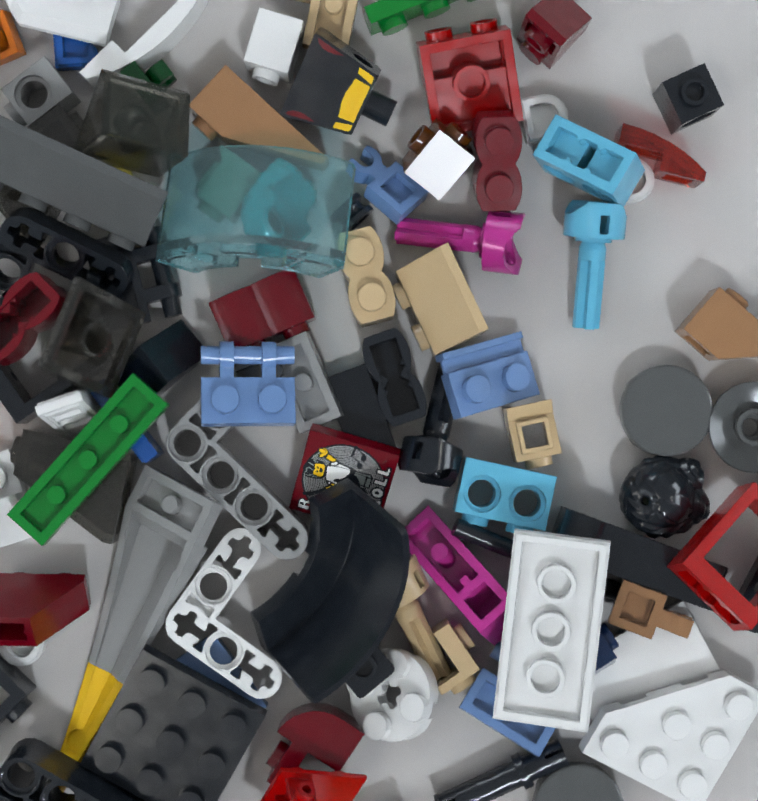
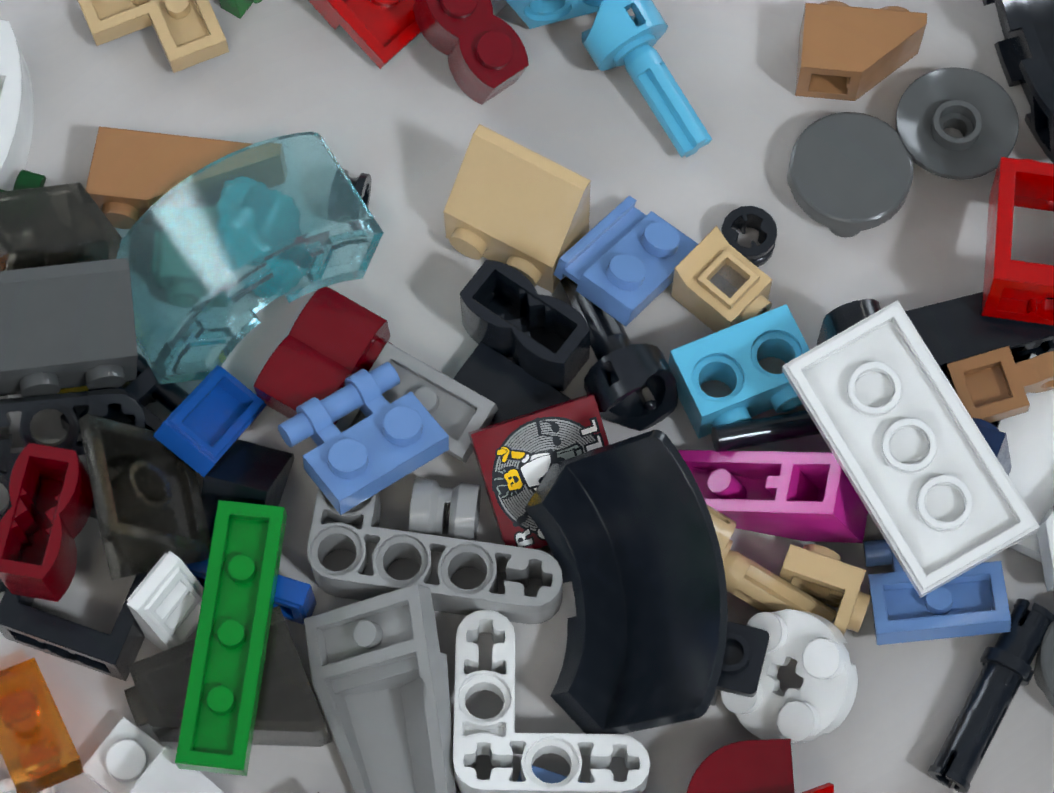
camera: 30 degrees left, 20 degrees down
white brick [243,7,305,86] -> none
black torso [280,27,397,135] -> none
tan brick [336,226,396,328] -> none
medium blue plate [345,146,429,225] -> none
dark pink piece [394,211,526,275] -> none
brick [402,118,475,201] -> none
black hair [619,455,710,539] -> none
none -> blue tile [153,365,267,477]
none -> light grey wheel [409,478,481,541]
none -> black bush [721,206,777,267]

